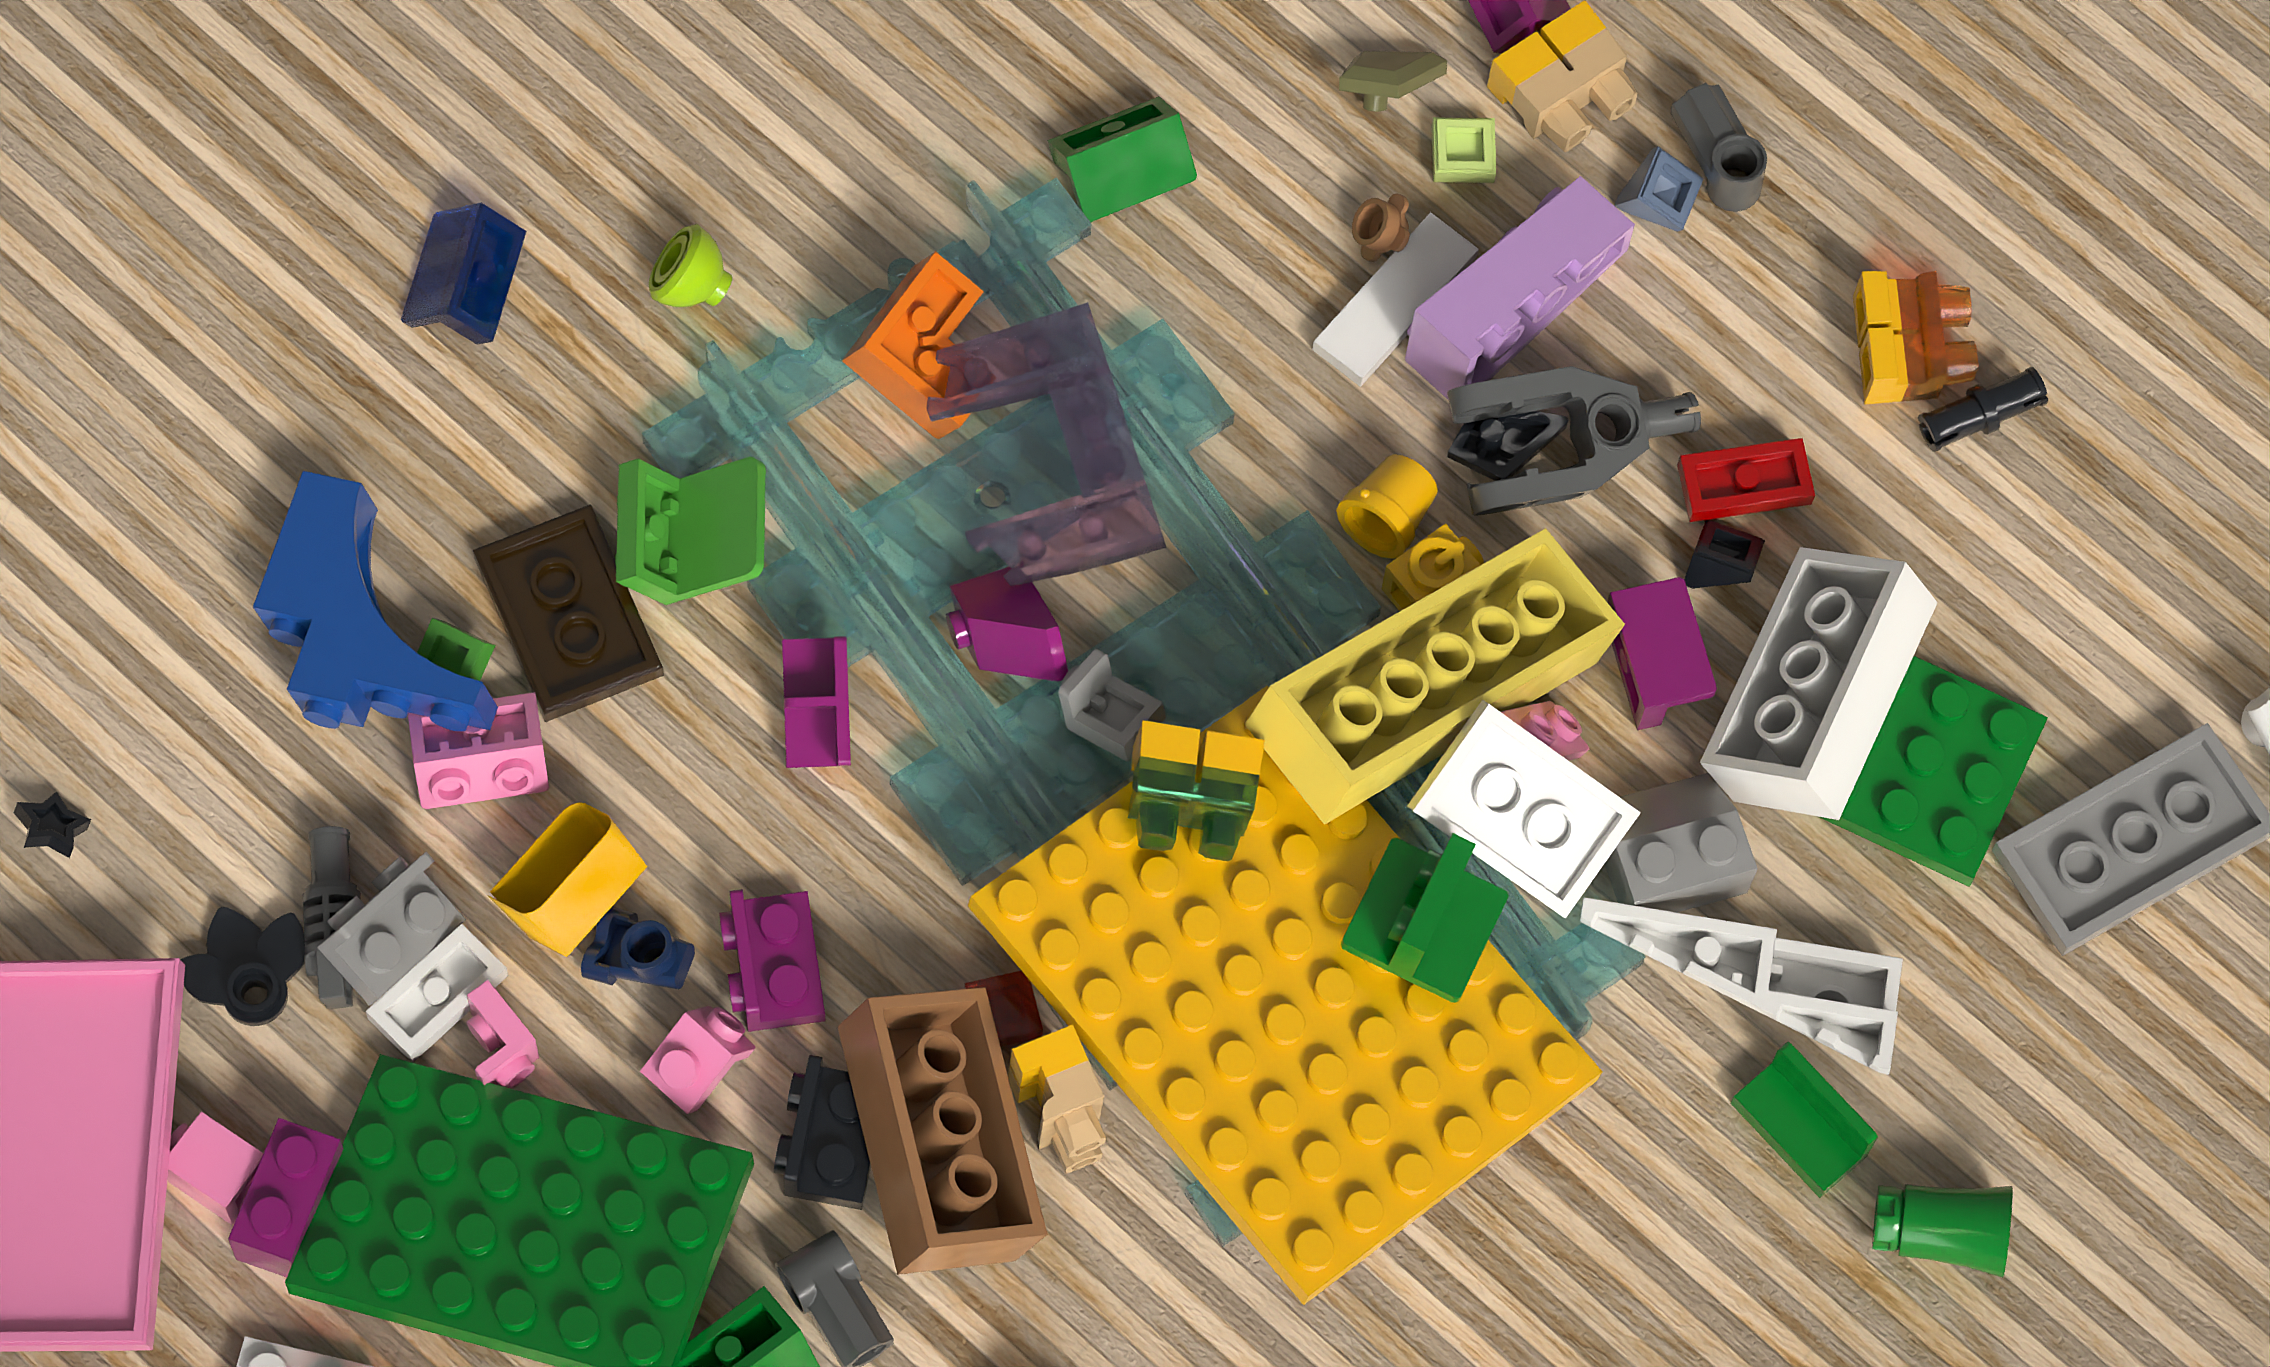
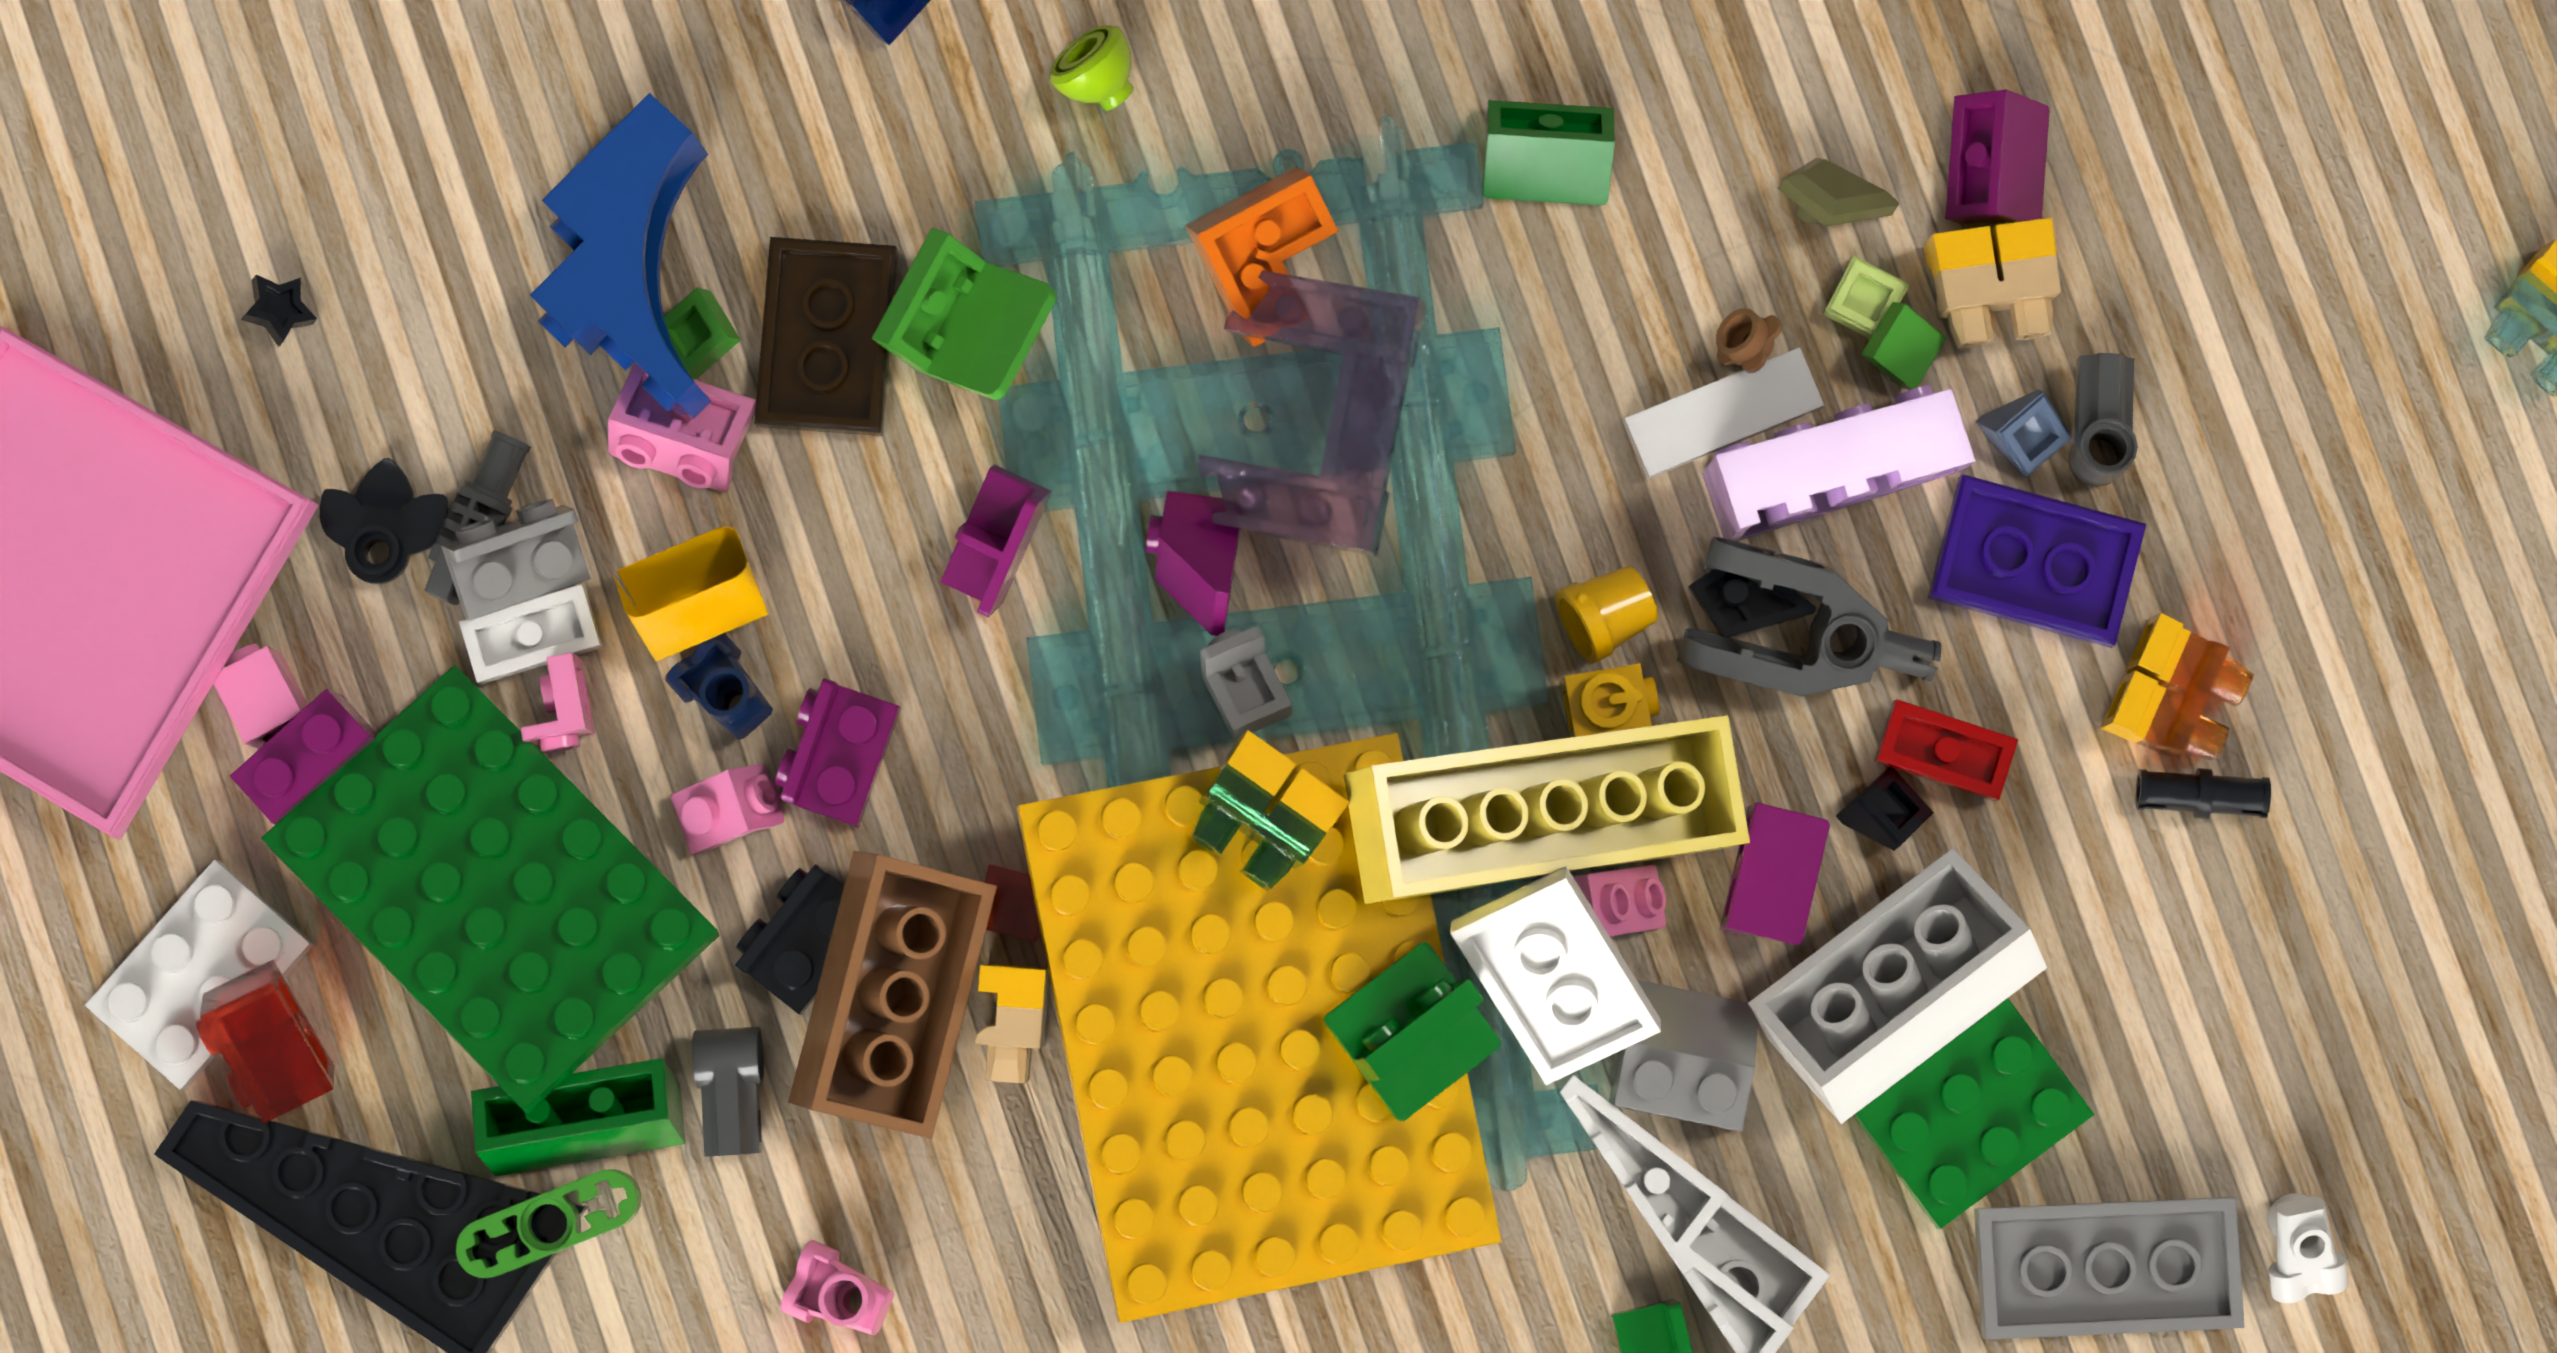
camera: 30 degrees right, 15 degrees up
none -> bright green tile [1861,302,1947,390]
none -> dark purple tile [1928,474,2146,648]

